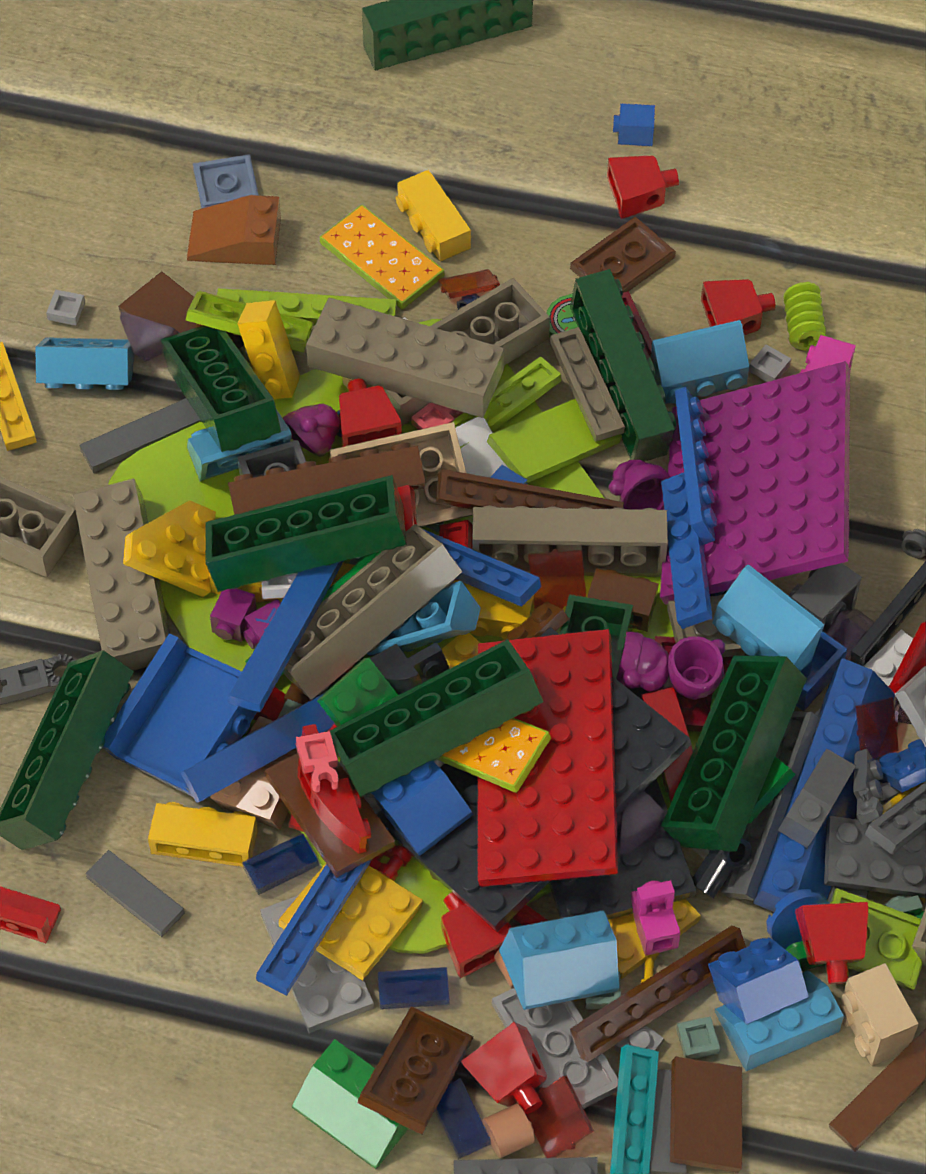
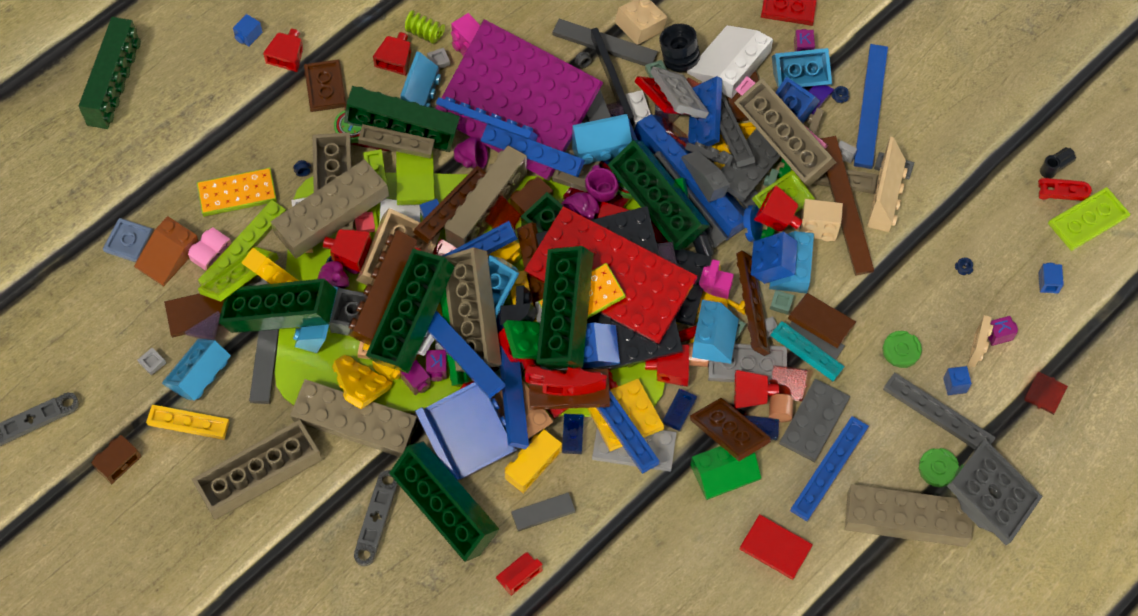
camera: 60 degrees left, 5 degrees up
coral plate [296,731,338,793] -> none
yellow brick [395,169,471,262] -> none
clear red piece [438,269,500,299] -> none
none -> bright pink brick [188,227,231,271]

